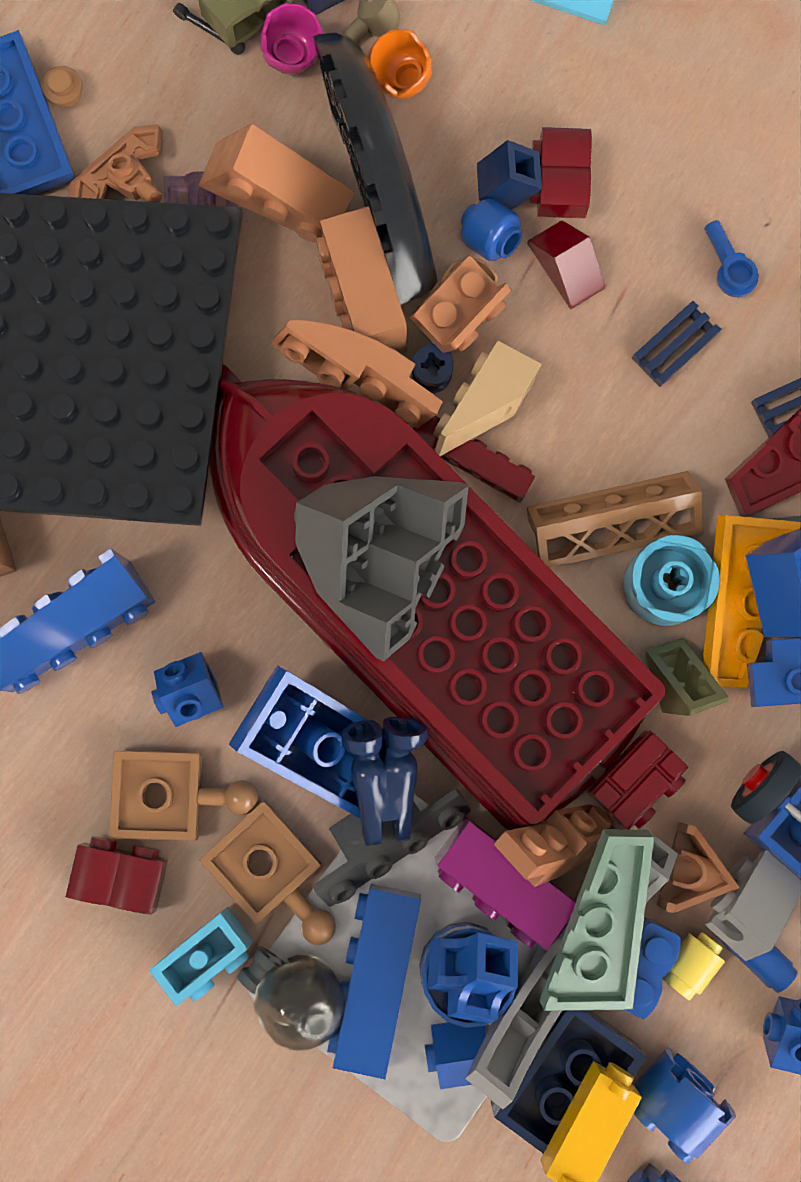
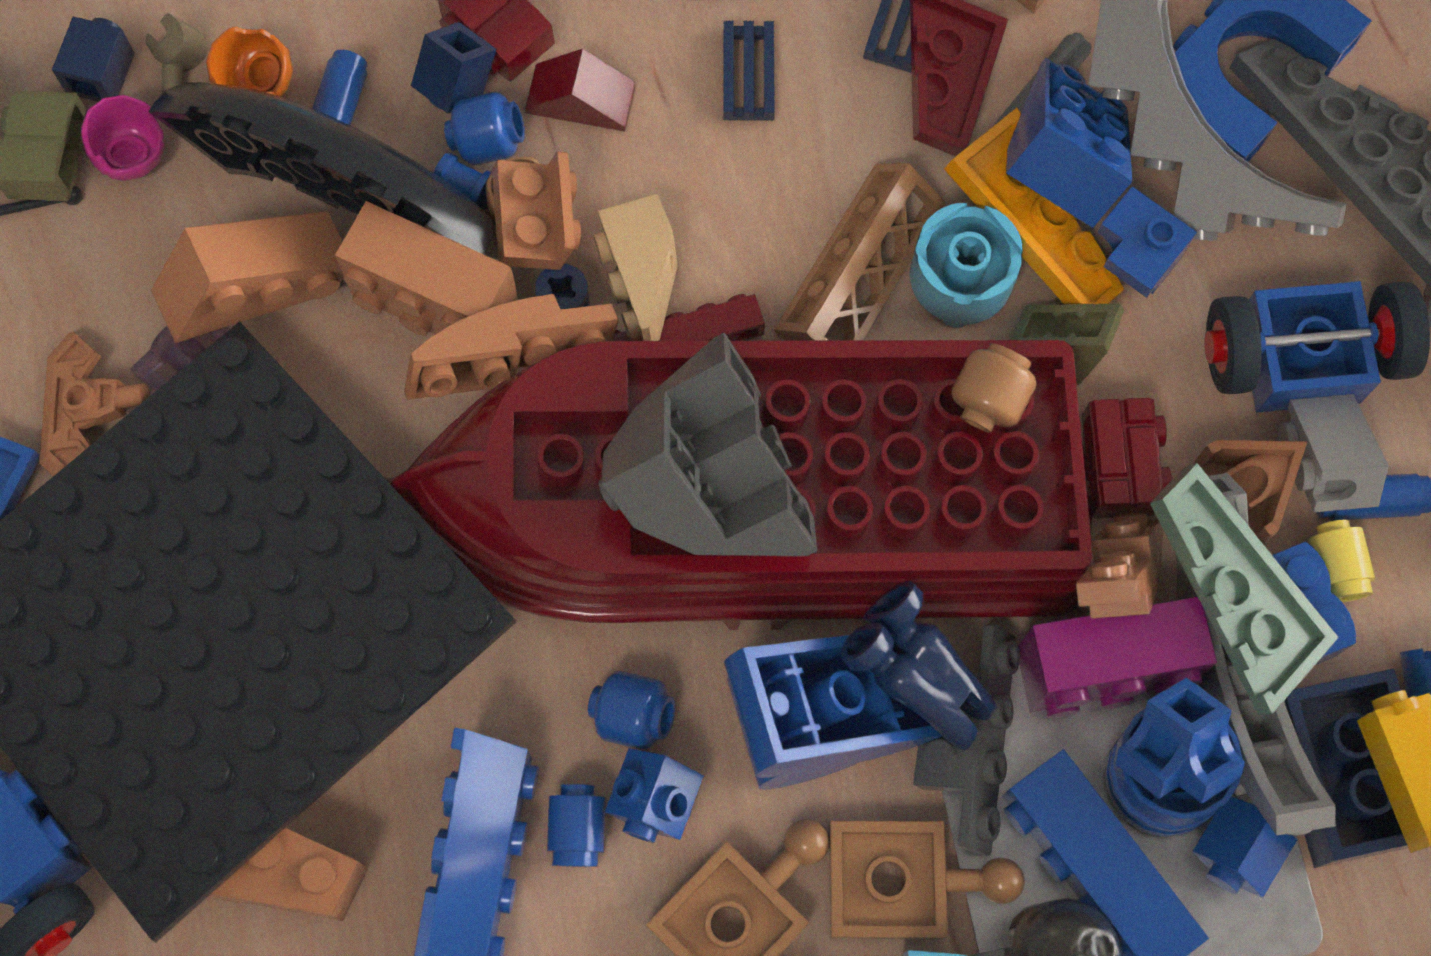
camera: 50 degrees left, 10 degrees down
none -> blue piece [312,50,368,126]
none -> blue bush [433,153,491,210]
none -> blue brick [547,784,606,867]
none -> blue head [588,671,675,750]
none -> medium nougat head [951,343,1037,433]

